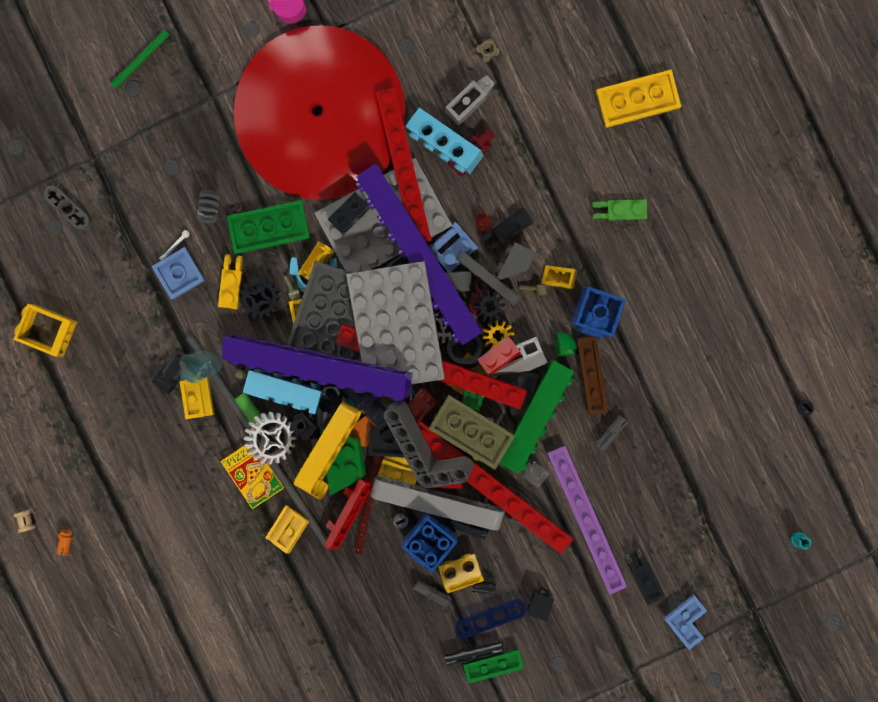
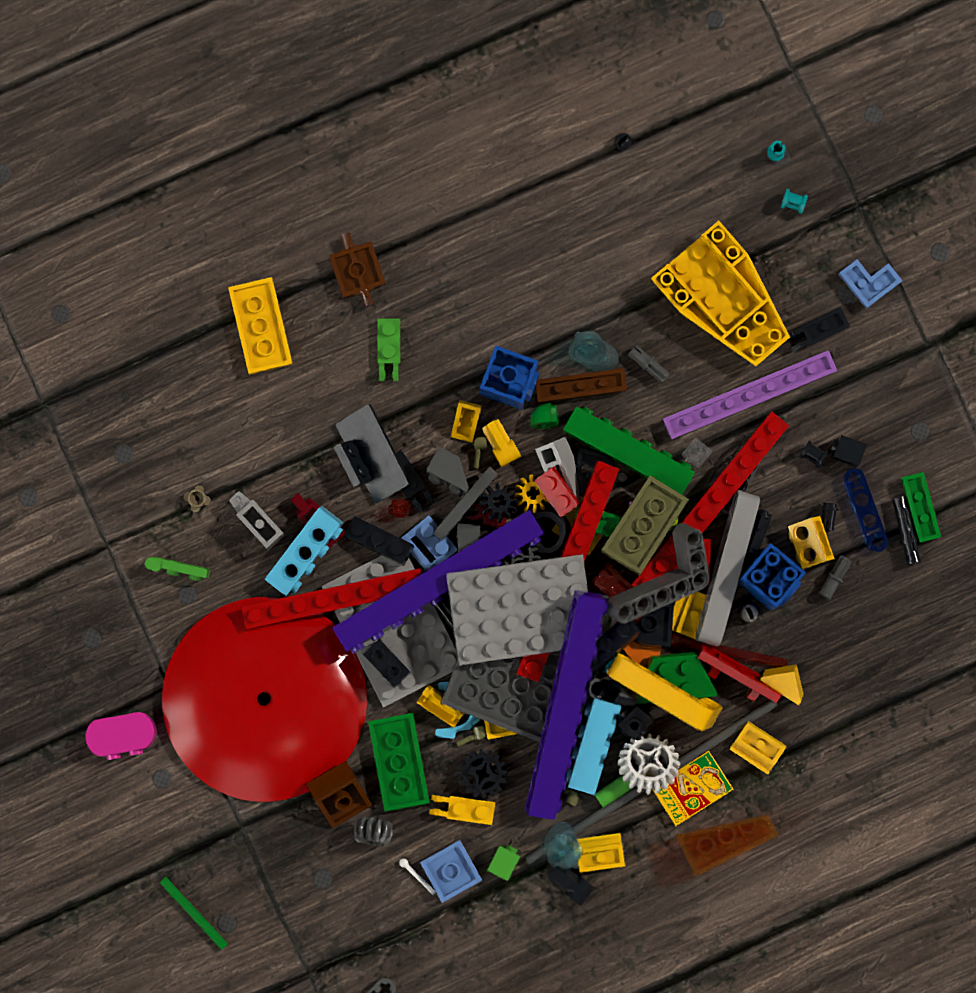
camera: 85 degrees left, 5 degrees down
none -> bright green hinge [144,556,210,581]
none -> reddish brown slope [307,761,372,828]
none -> reddish brown plate [329,233,386,307]
none -> bracket [334,404,410,503]
none -> black plate [344,516,415,566]
none -> yellow piece [482,419,521,467]
none -> bright green brick [487,844,520,881]
none -> clear light blue piece [568,331,619,372]
none -> yellow wedge [651,220,790,367]
none -> clear orange wedge [675,815,778,878]
none -> yellow slope [760,664,804,705]
none -> teal bush [780,189,808,214]
none -> black bush [799,440,828,469]

